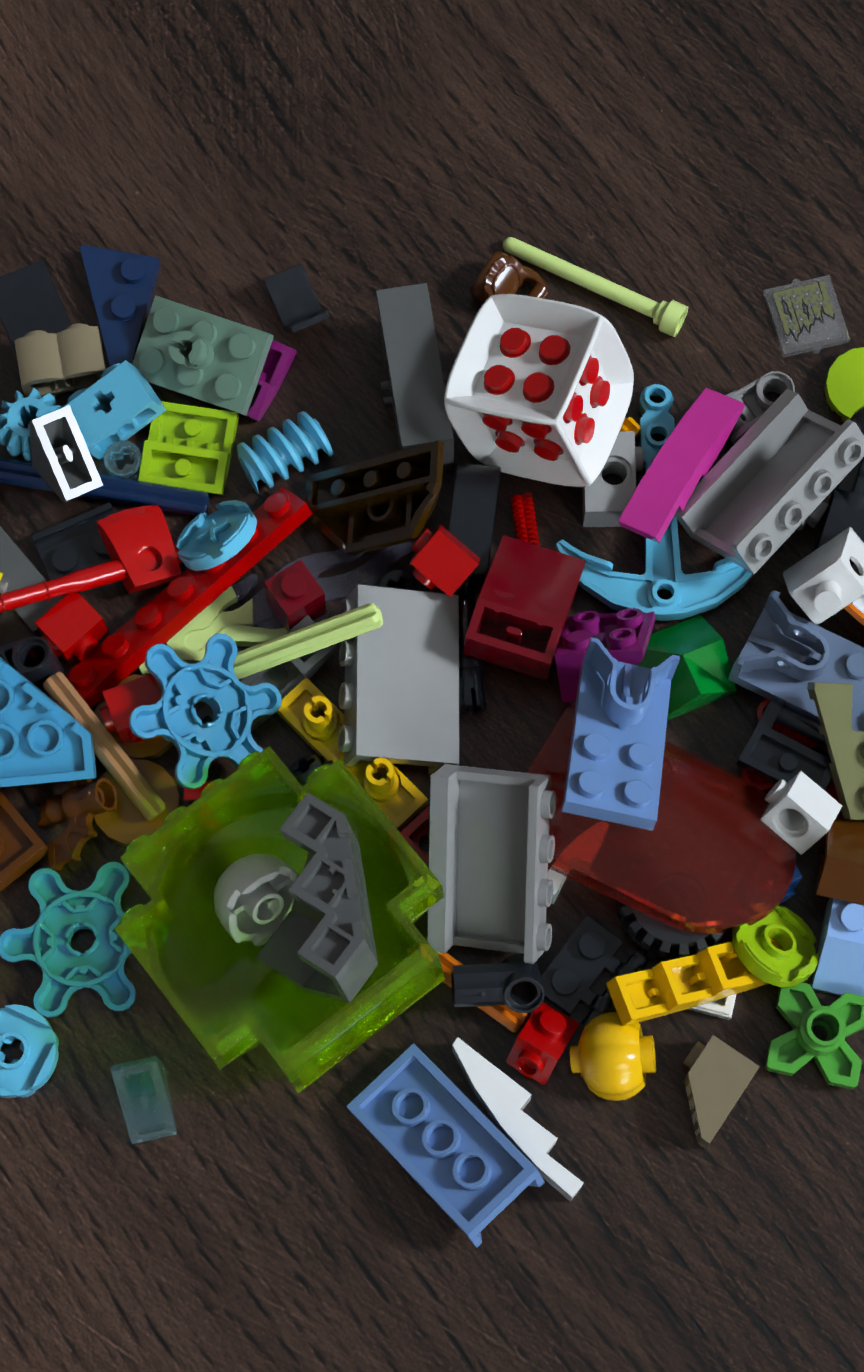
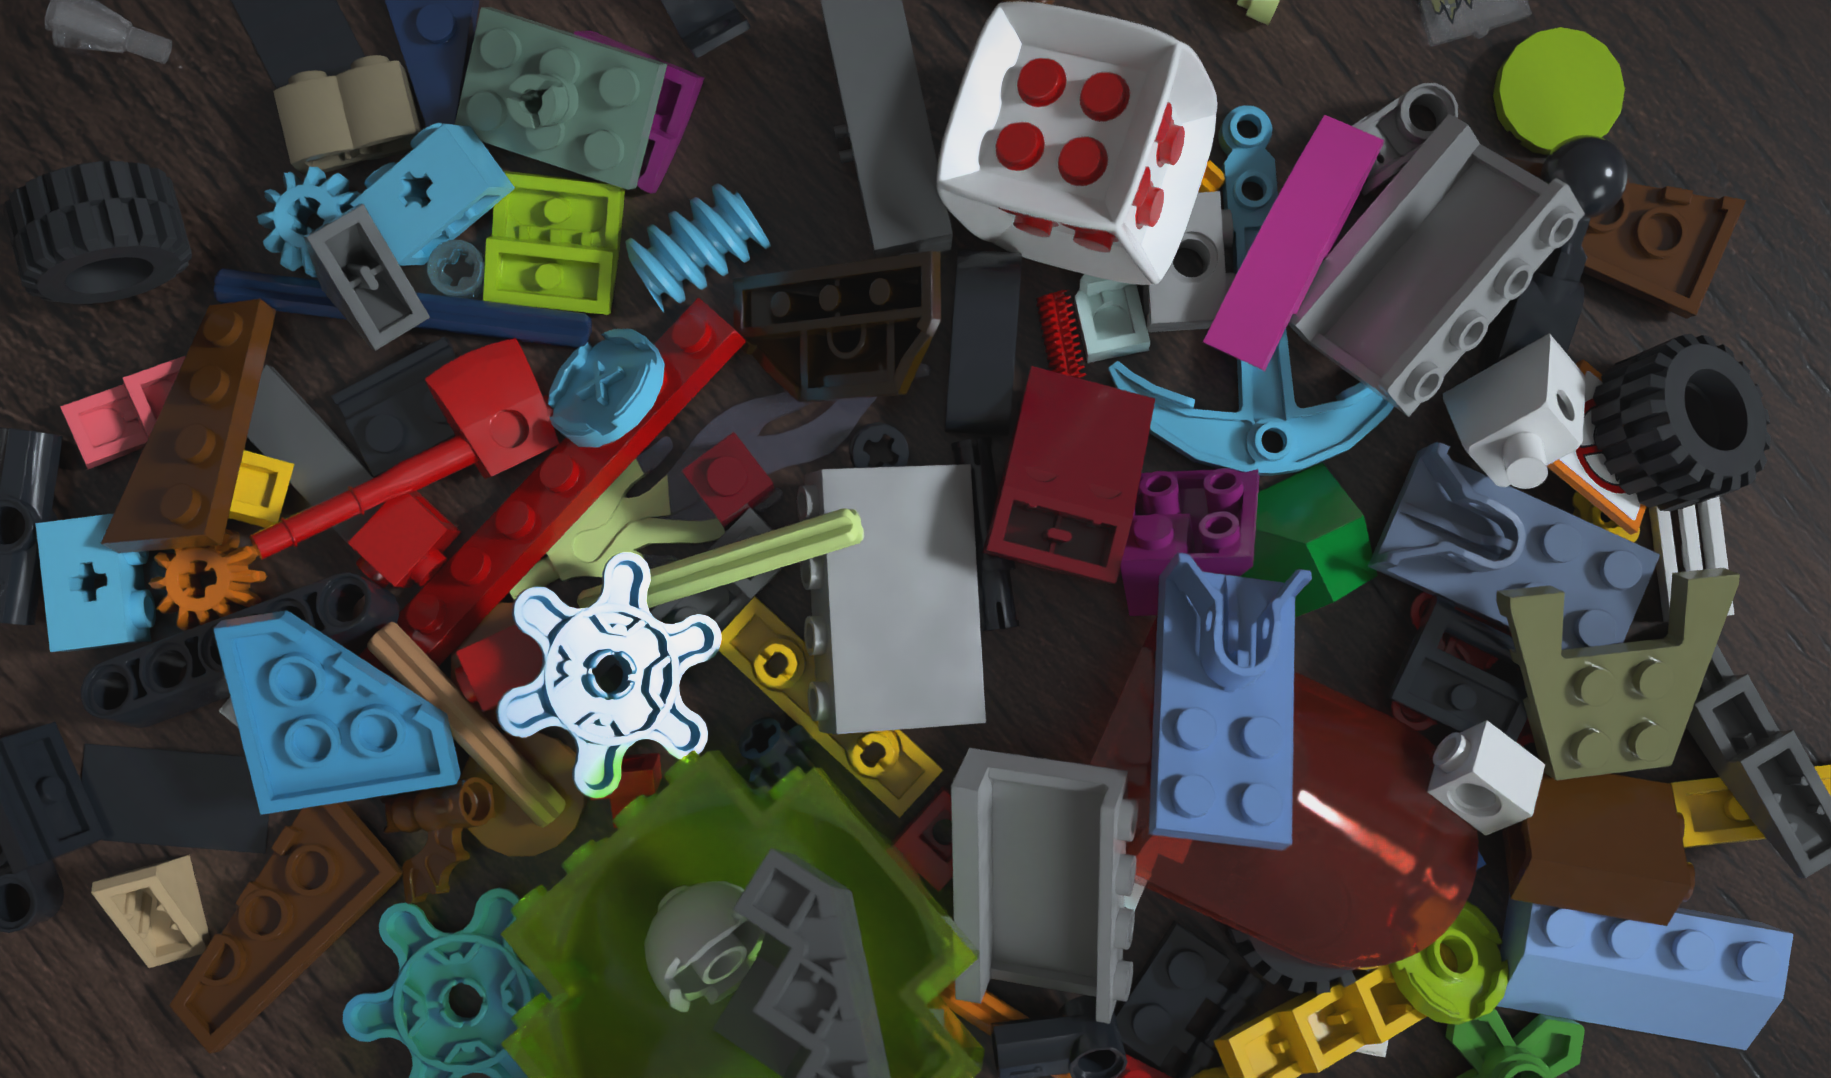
camera: 10 degrees left, 15 degrees up
red brick [410,525,480,597] -> none
none -> light aqua slope [1074,274,1150,363]

